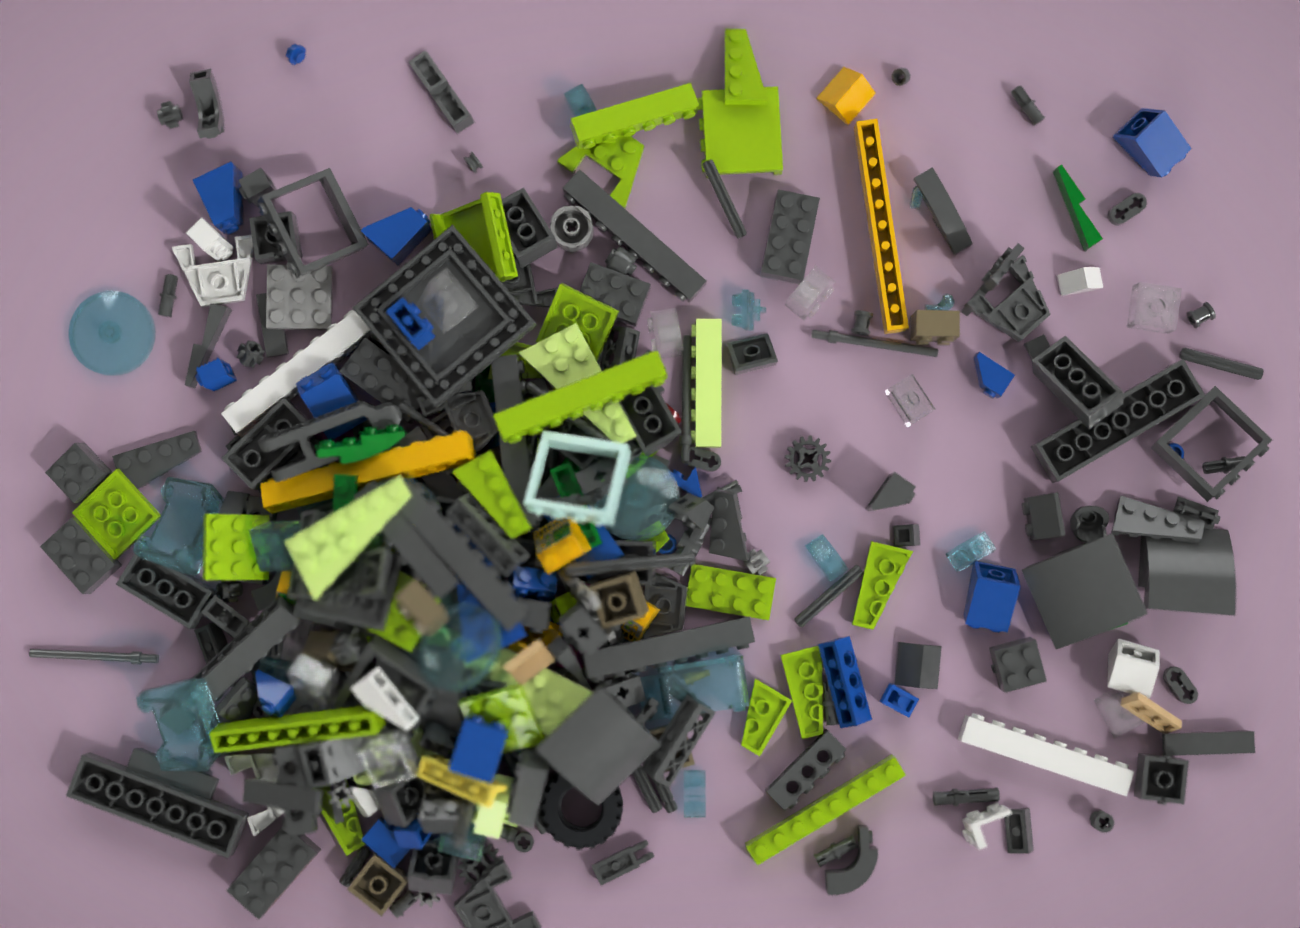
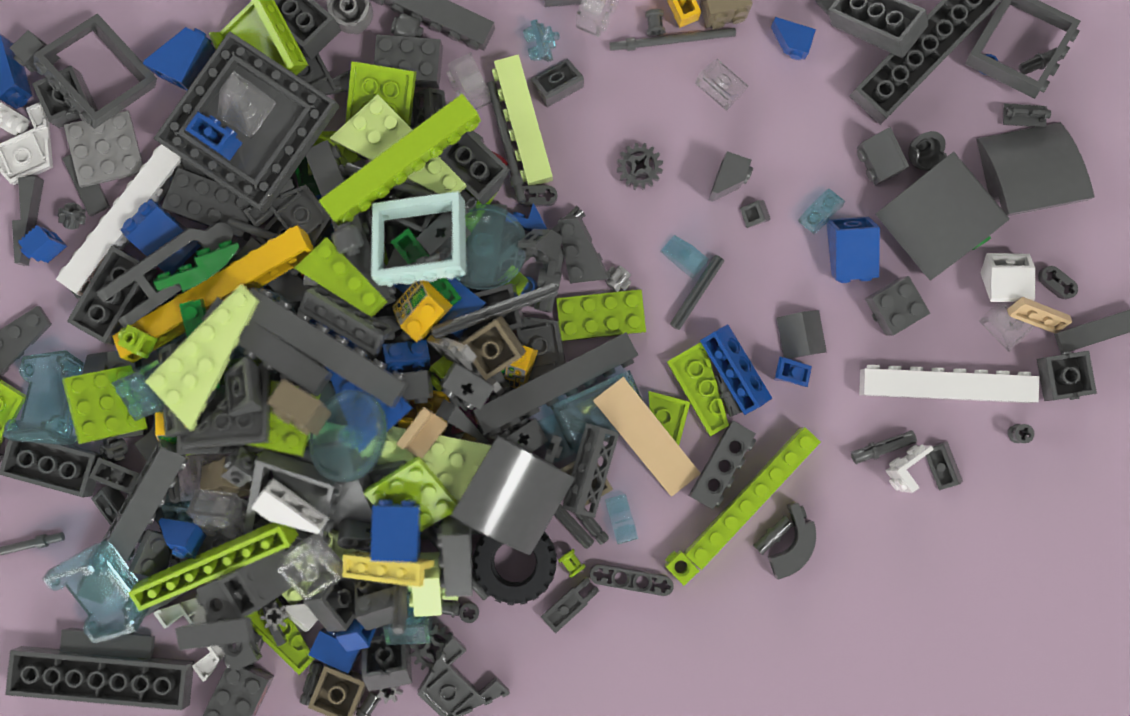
camera: 15 degrees left, 0 degrees up
lime wing [852,541,913,630] -> none
wing [1111,496,1205,543] -> none
none -> lime brick [117,324,158,359]
none -> dark grey head [331,222,364,257]
none -> lime bush [558,549,586,578]
none -> dark grey beam [590,564,674,596]
none -> tan sticker [593,377,701,497]
none -> lime brick [664,550,699,586]

